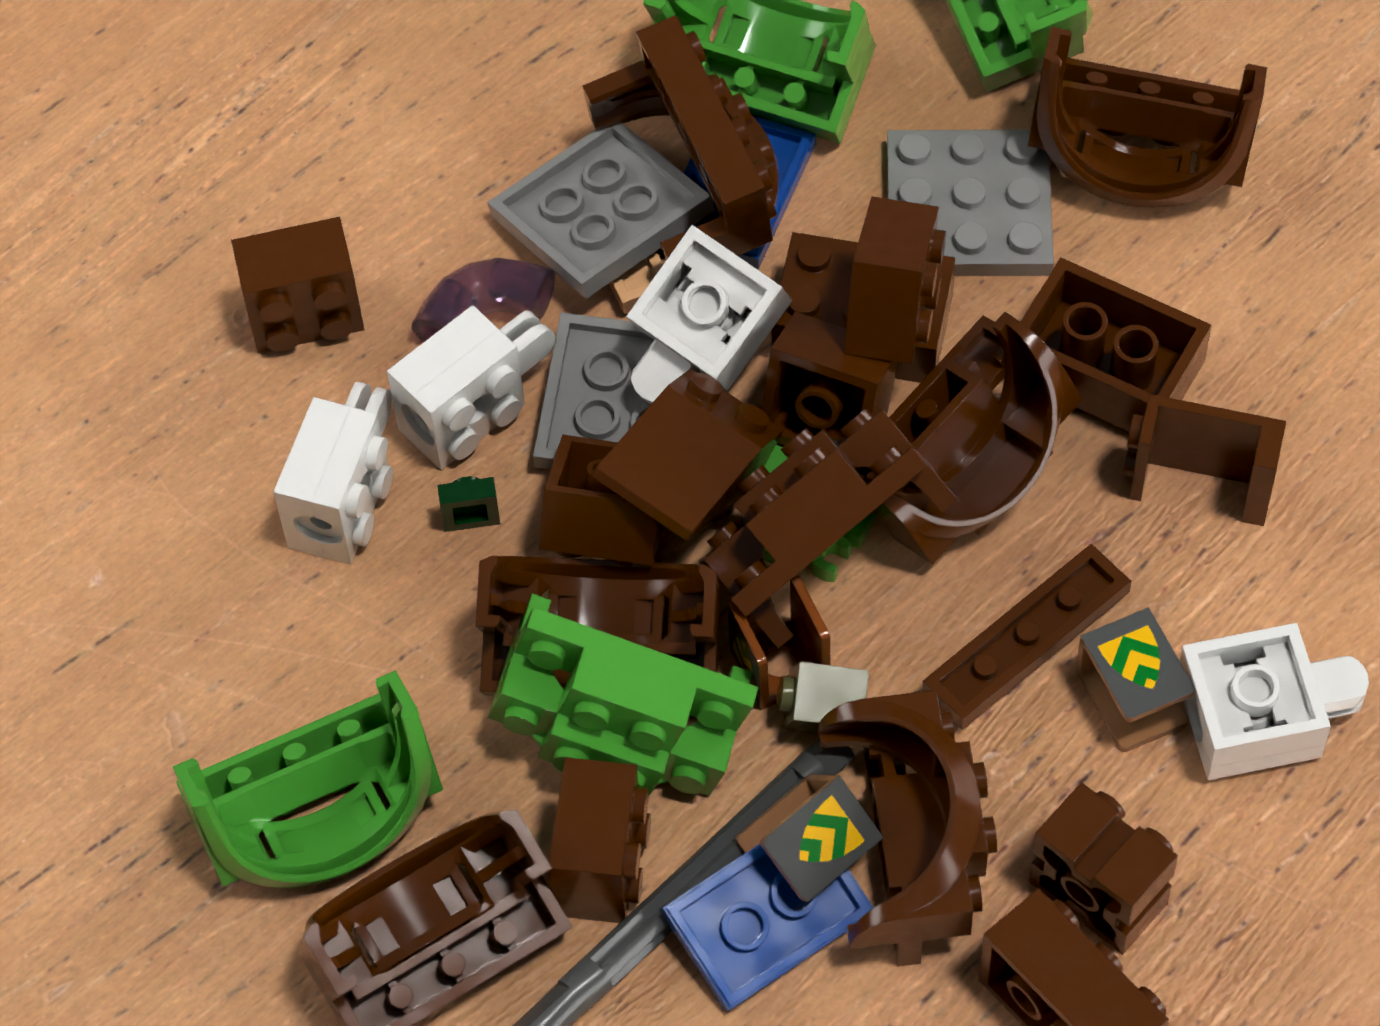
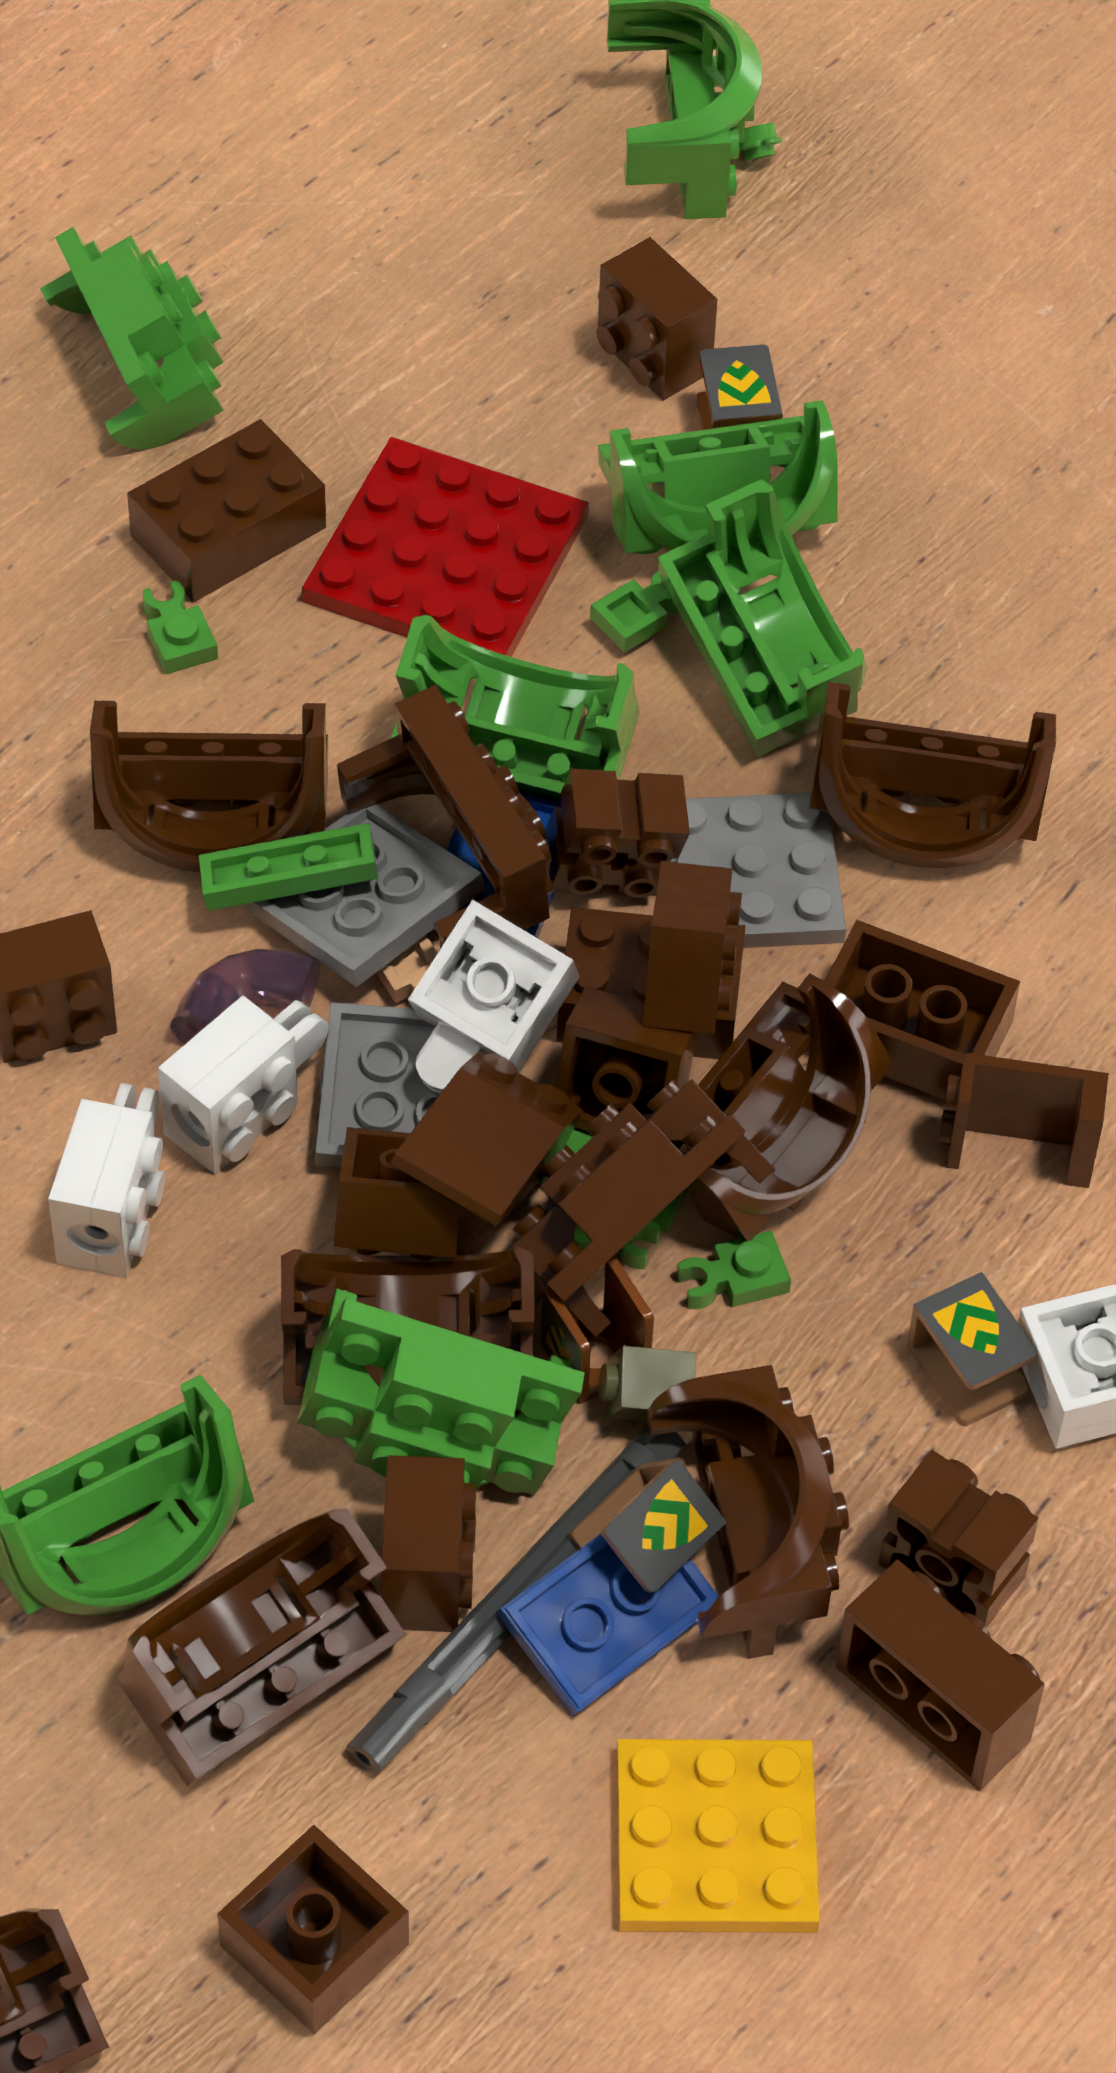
camera: 10 degrees left, 5 degrees down
dark green plate [437,476,500,532] -> none
reddish brown plate [922,544,1132,730] -> none
none -> reddish brown piece [90,700,328,872]
none -> bright green plate [199,823,379,911]
none -> reddish brown brick [545,769,690,898]
none -> bright green plate [676,1230,791,1309]

